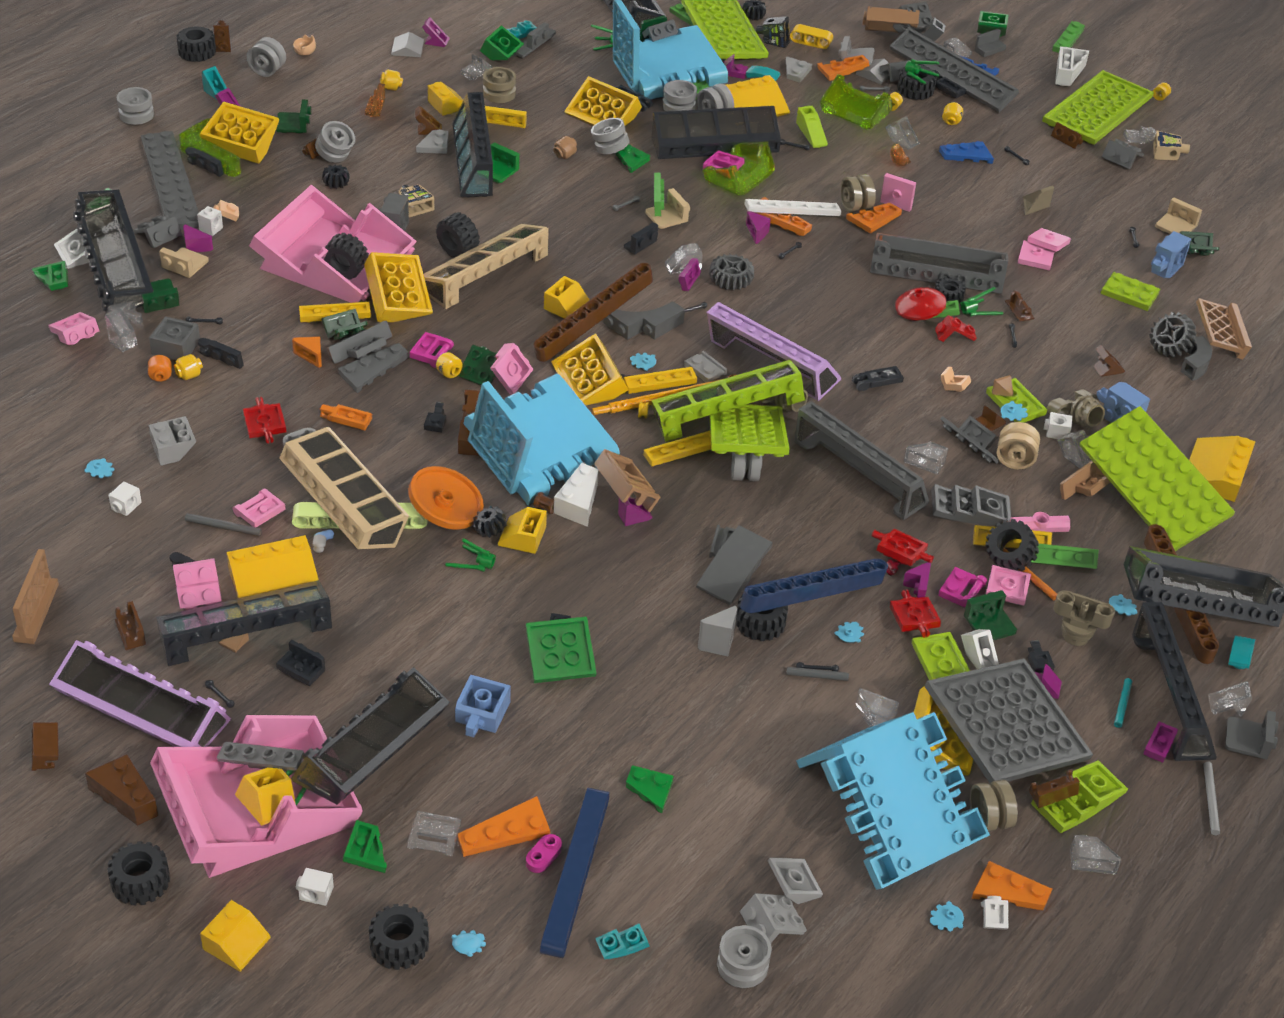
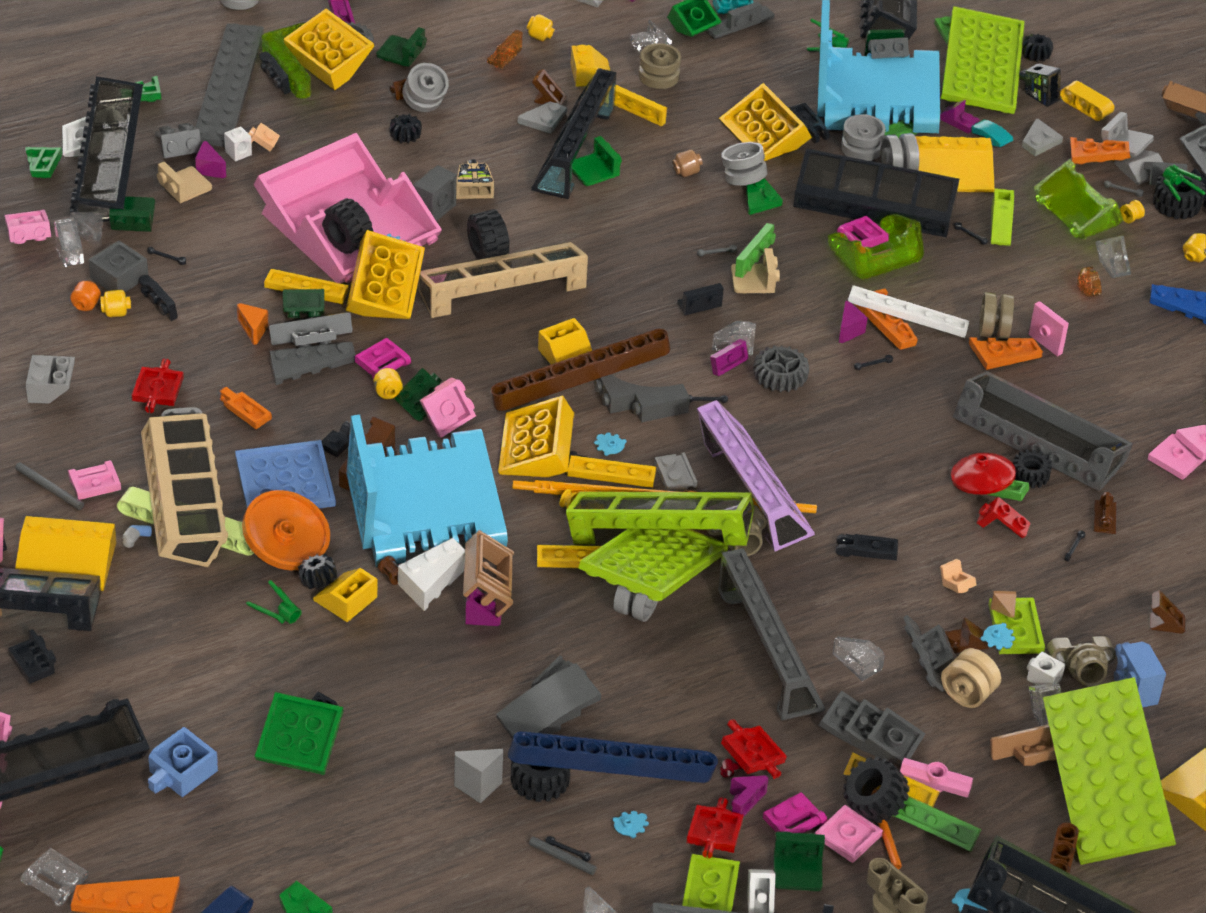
camera: 25 degrees right, 0 degrees up
green plant [960,287,1003,317] -> none
none -> medium blue plate [235,440,336,509]

